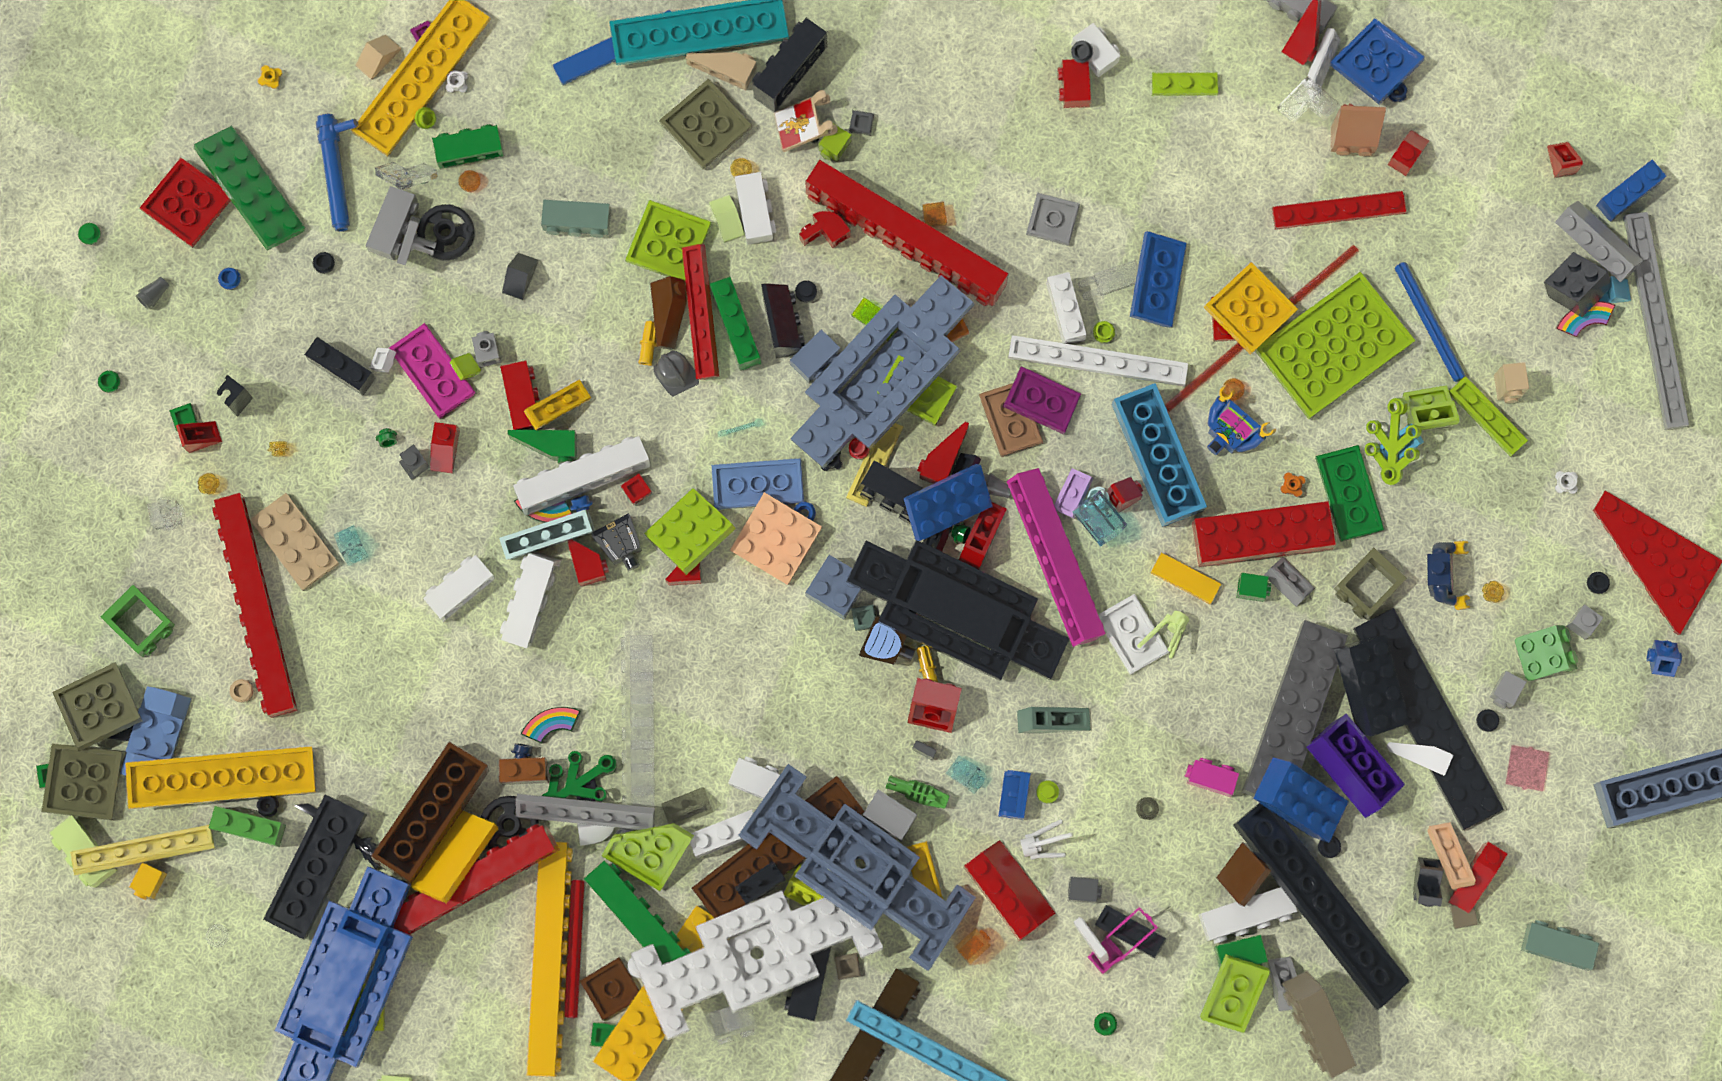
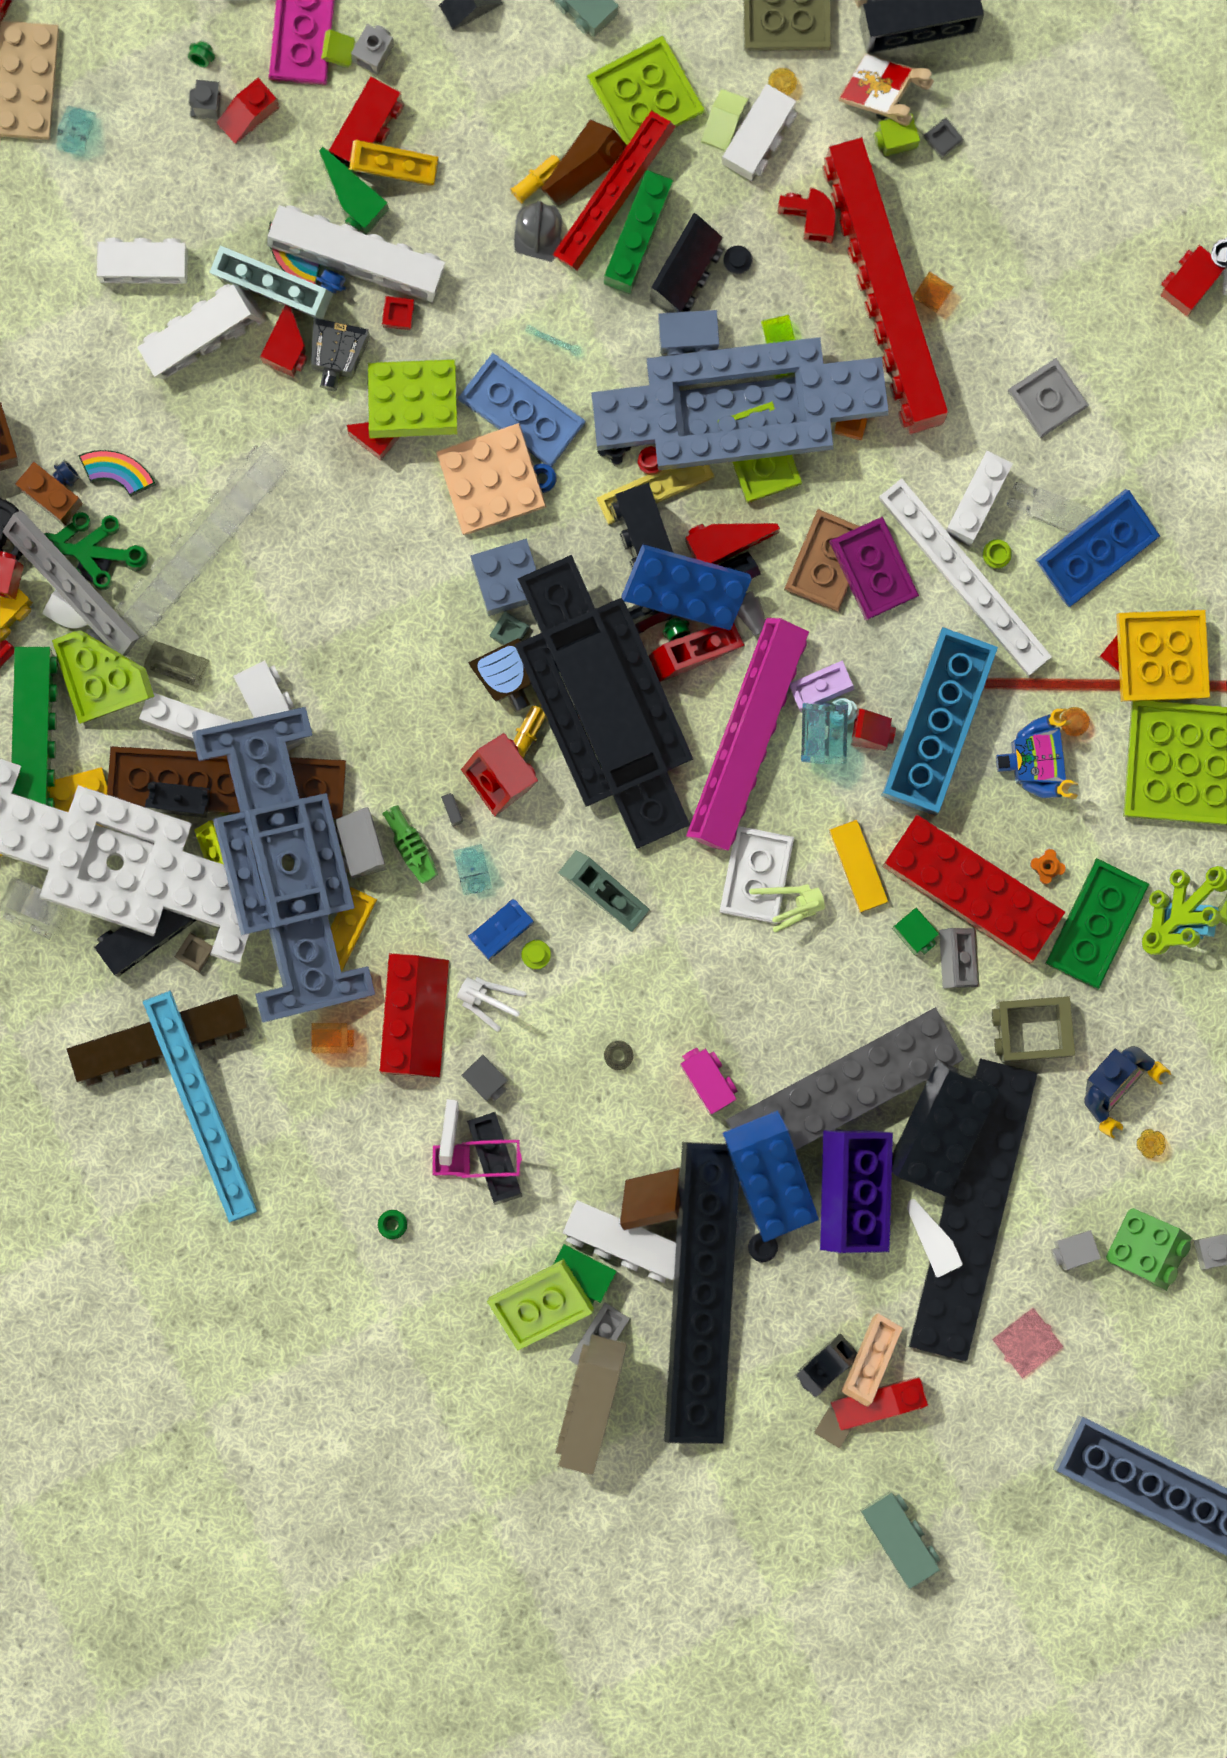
camera: 35 degrees right, 5 degrees up
black plate [1476,709,1499,732] -> none

